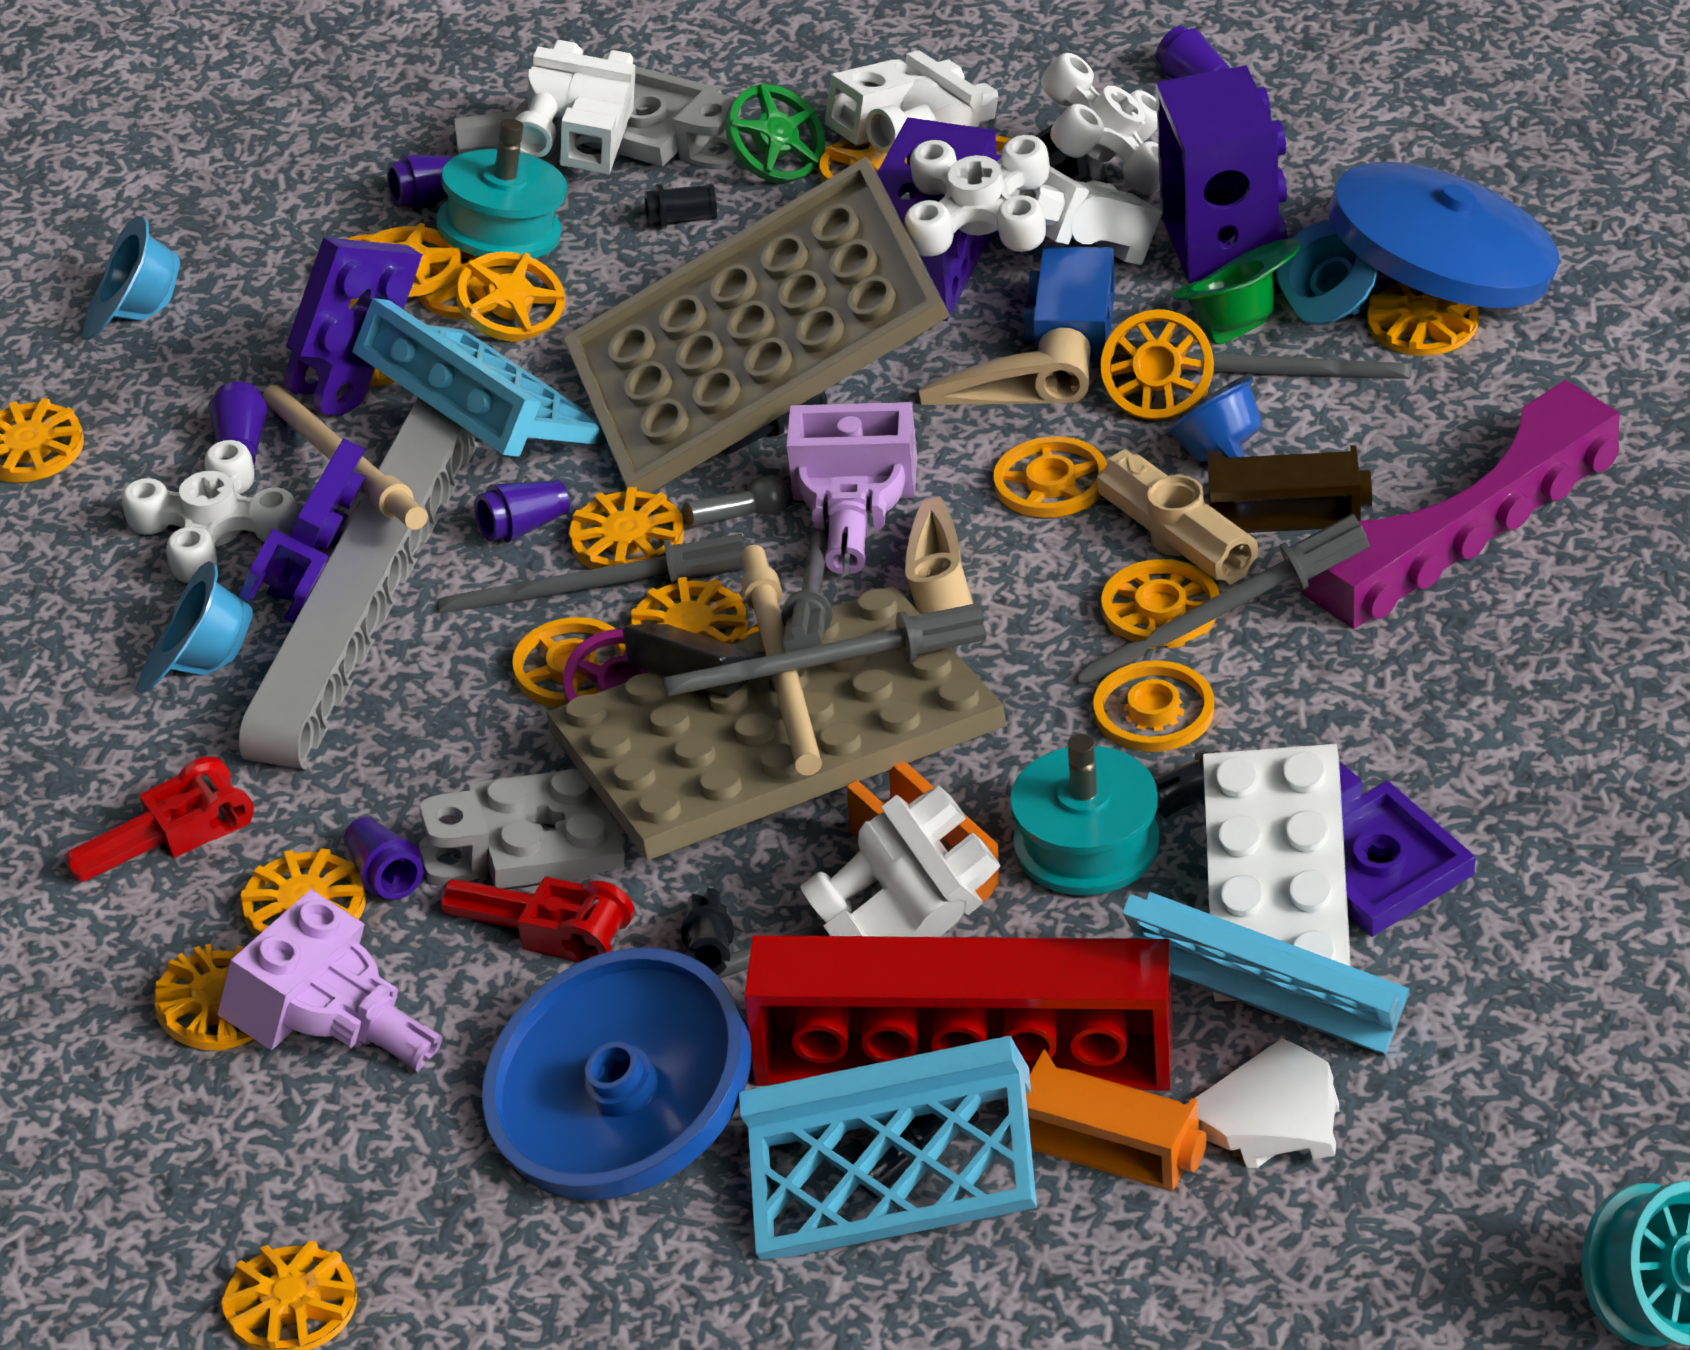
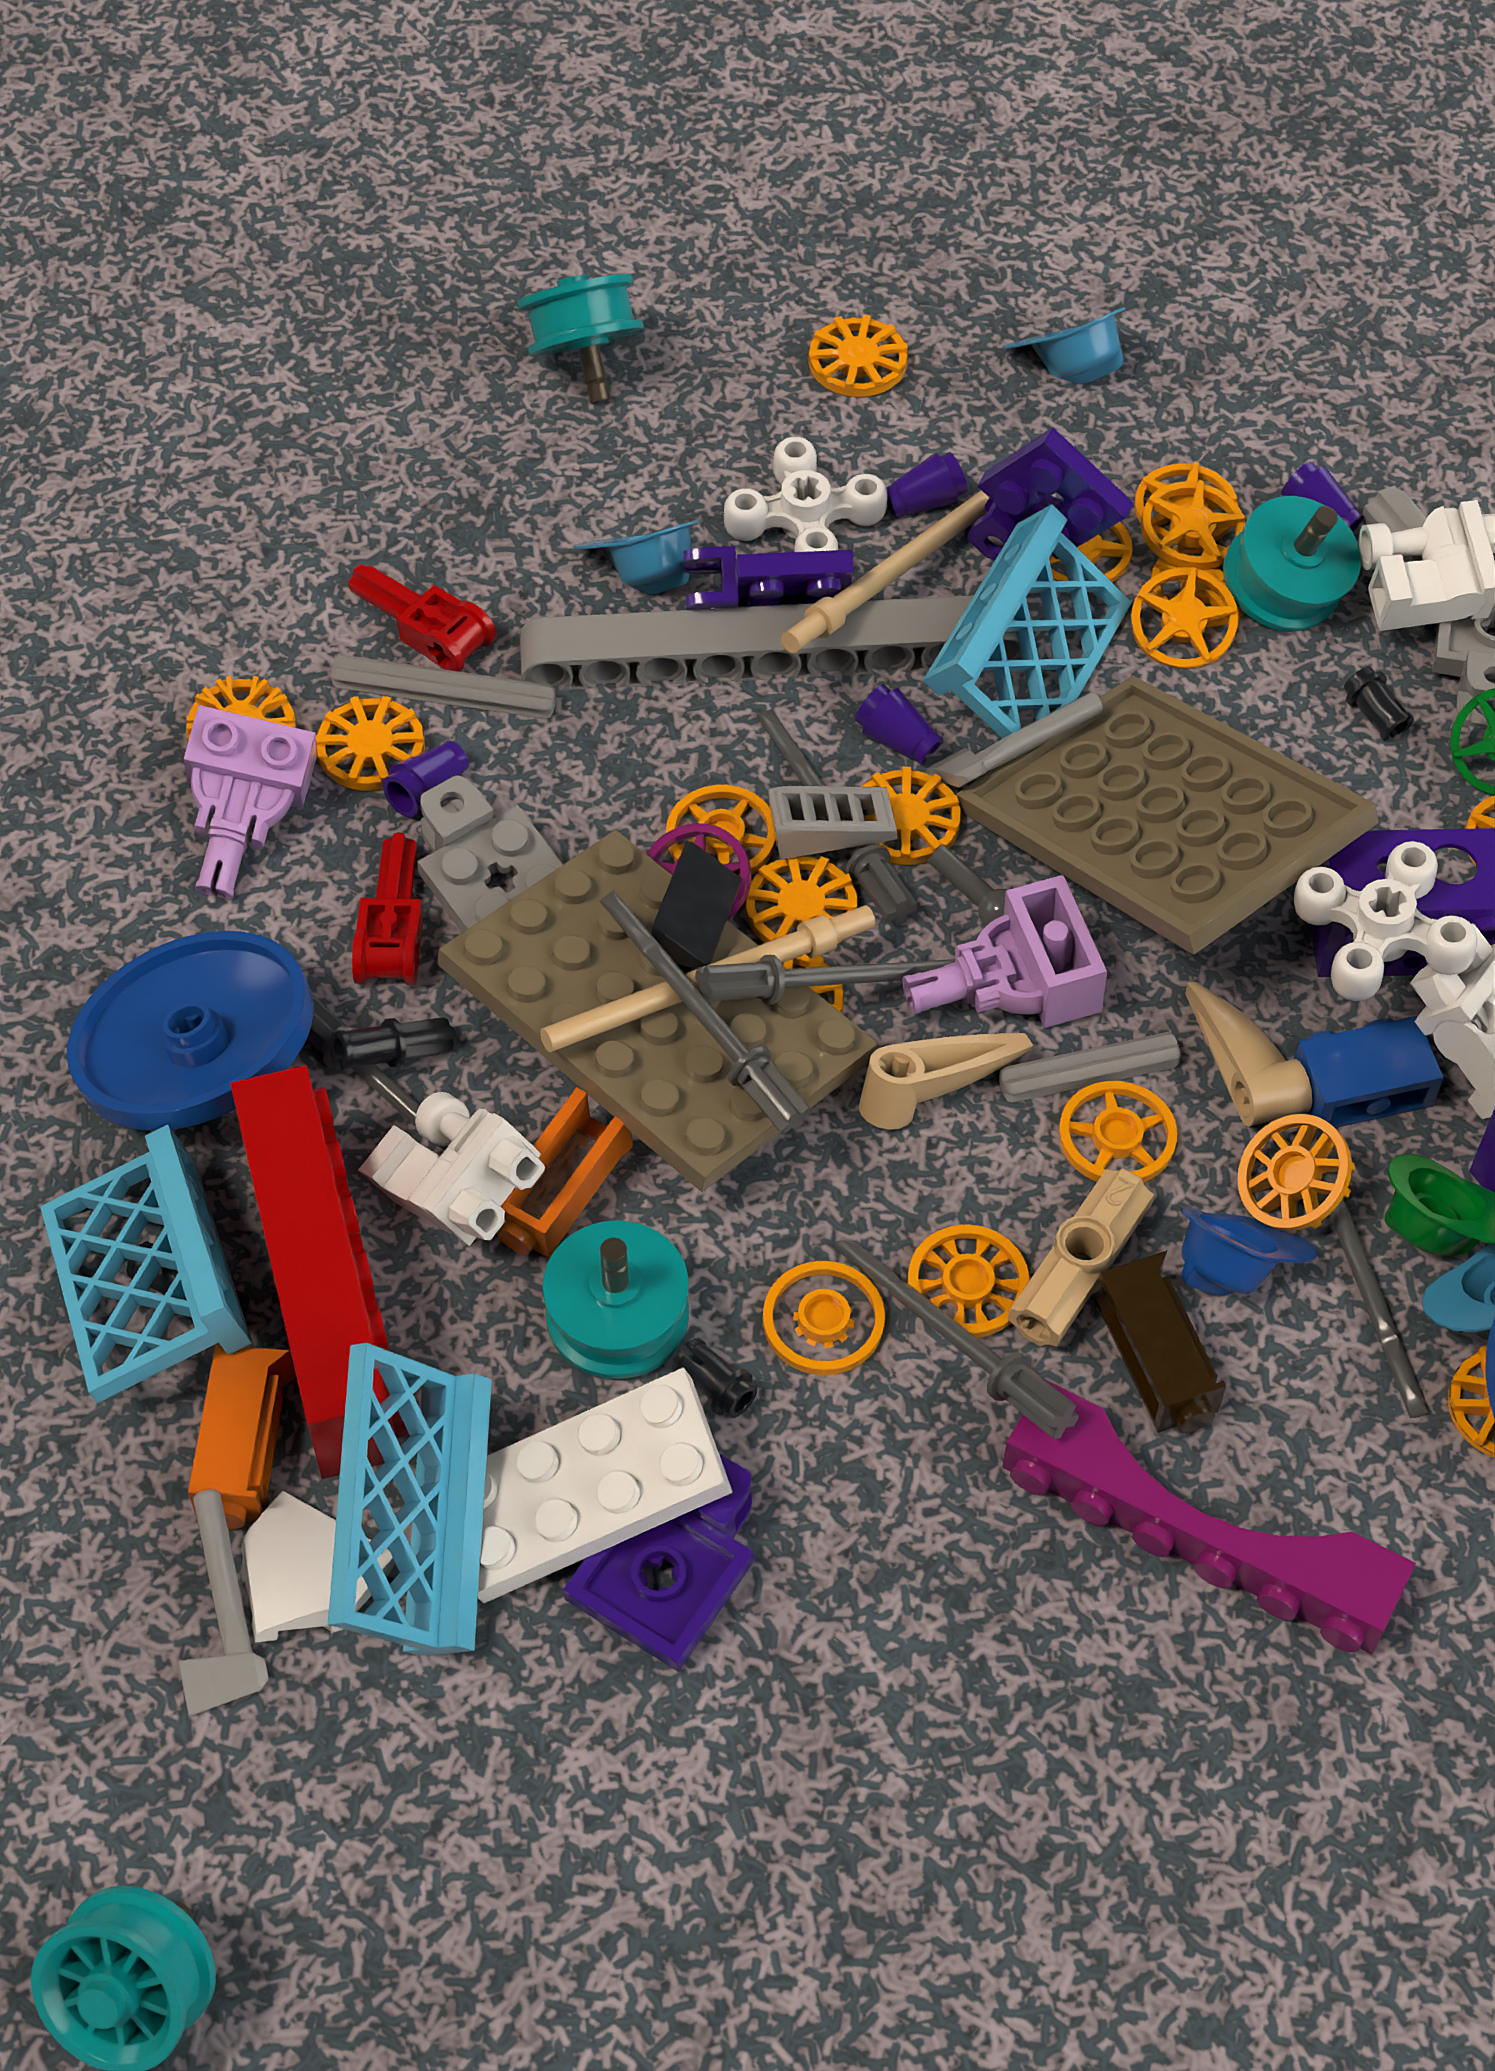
camera: 65 degrees right, 15 degrees up
none -> light grey piece [178,1489,269,1716]
none -> light grey axle [331,654,556,719]
none -> light grey slope [768,786,898,860]
none -> light grey piece [927,693,1103,787]
none -> light grey axle [999,1032,1180,1103]

